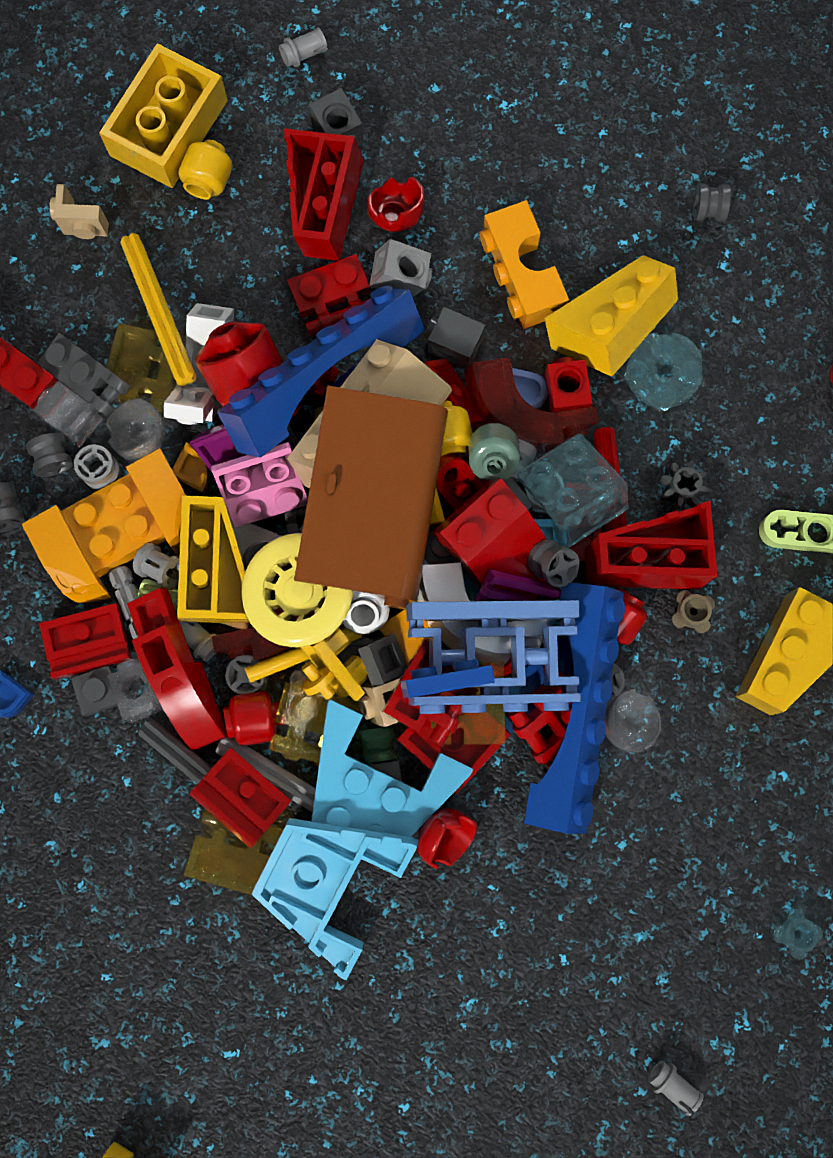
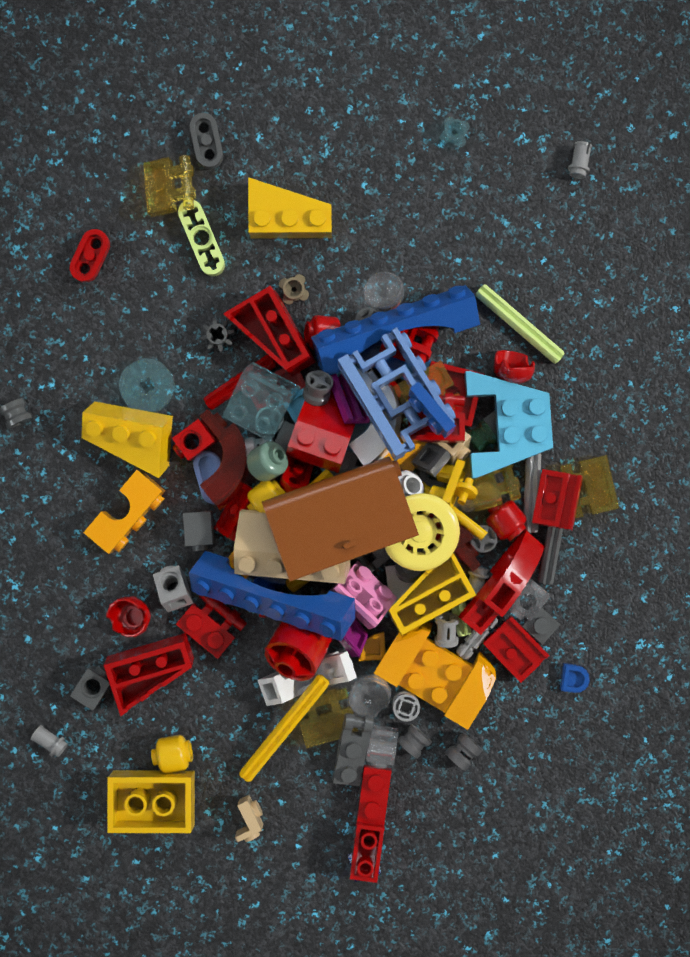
camera: 120 degrees left, 10 degrees up
medium azure wing [252,818,418,980] -> none
none -> yellowish green axle [475,284,565,364]

